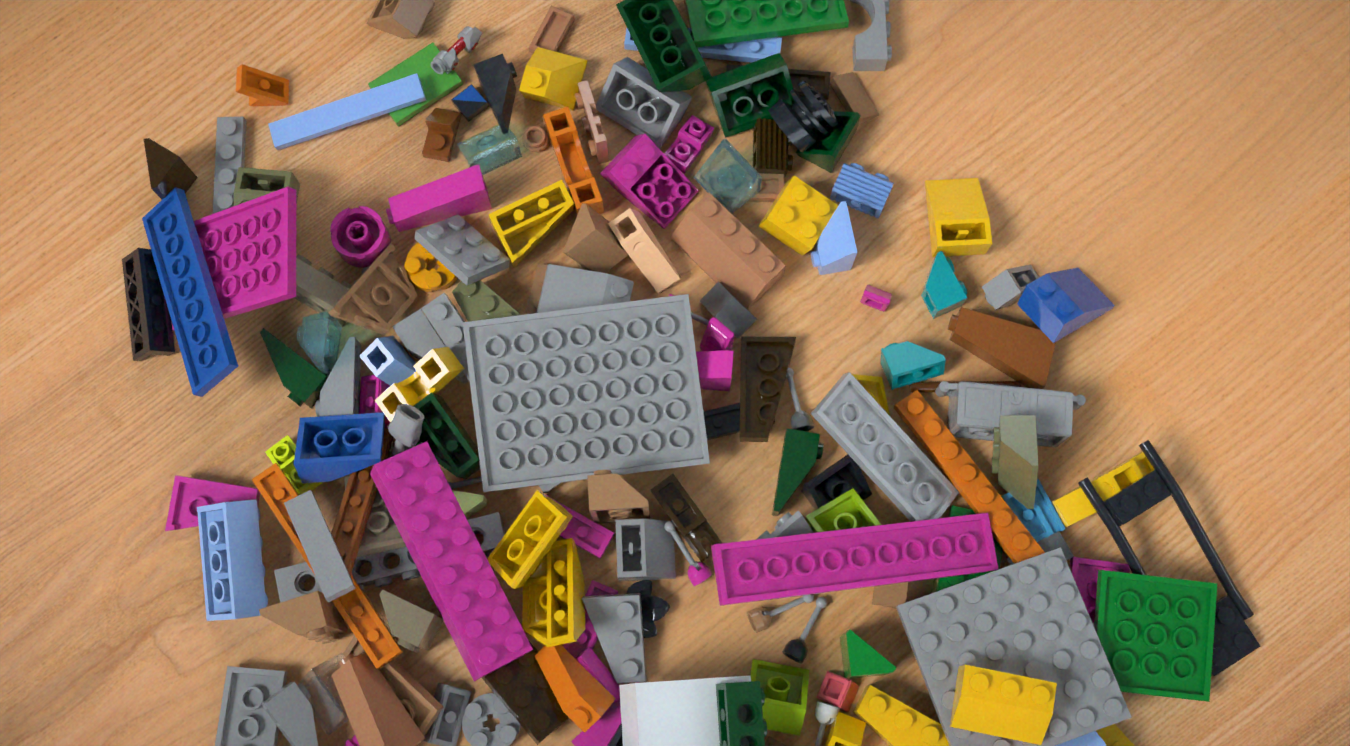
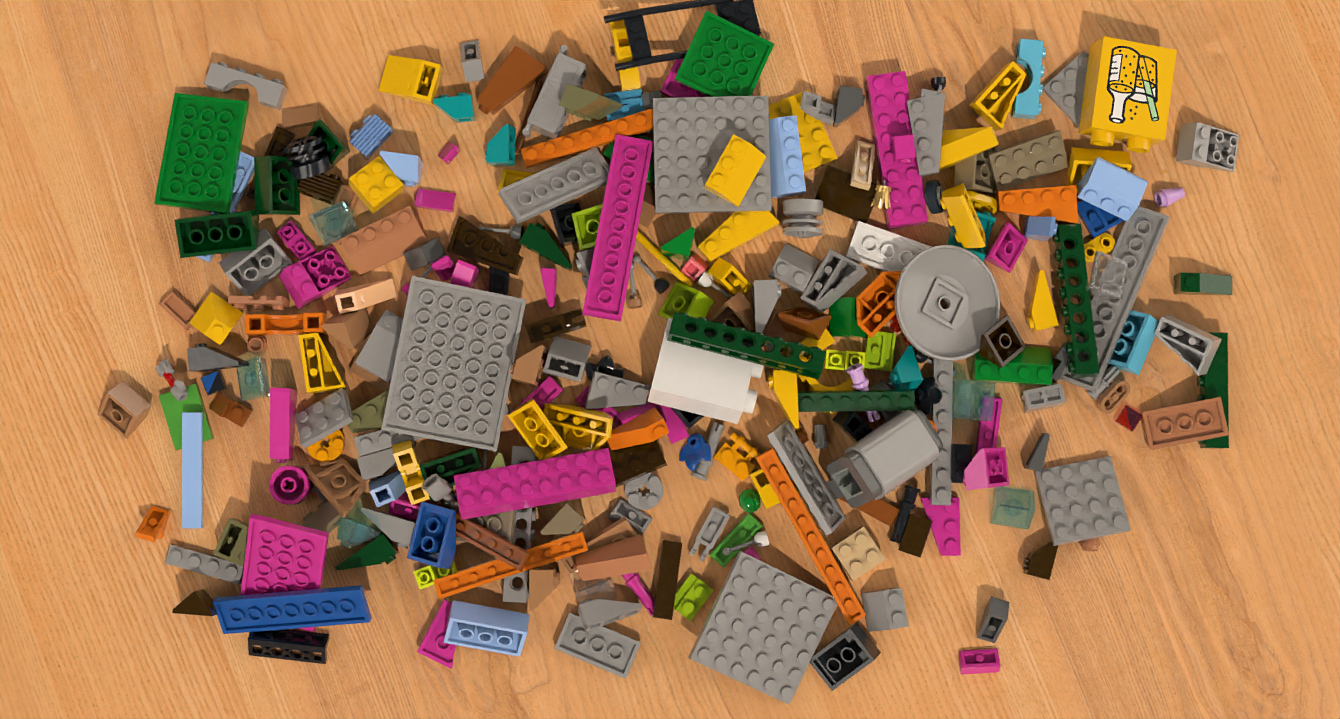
camera: 75 degrees left, 10 degrees up
light grey tile [284,490,356,602] -> none
hinge [664,521,713,586] -> none
blue slope [1017,268,1115,343] -> none
none -> dark pink slope [414,188,456,213]
none -> dark pink slope [541,268,557,309]
none -> yellow piece [636,231,693,287]

